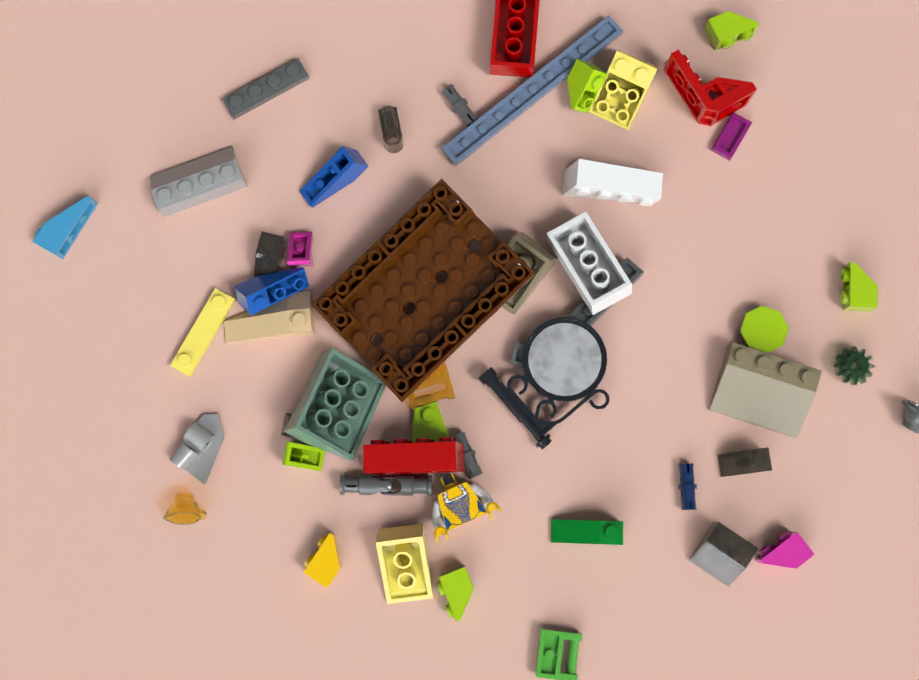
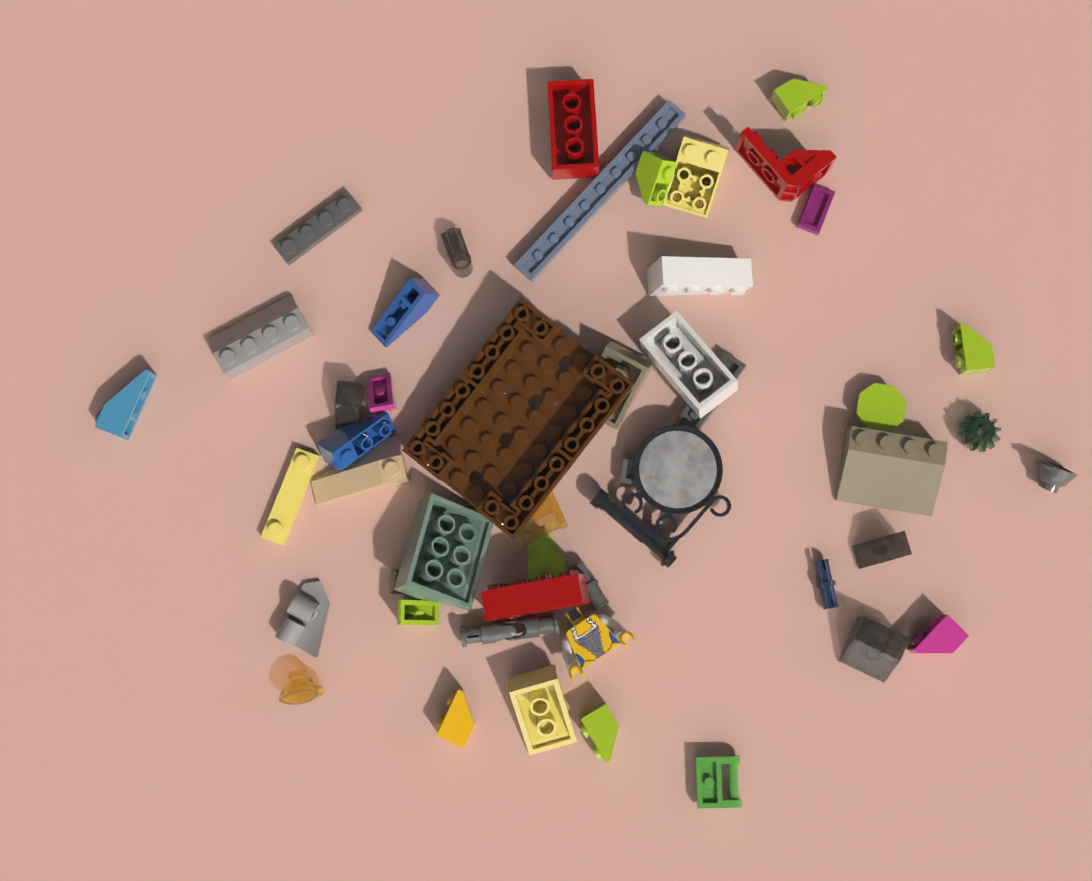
camera: 10 degrees left, 0 degrees up
dark grey pin [442,84,478,127] -> none
green slope [551,519,623,545] -> none

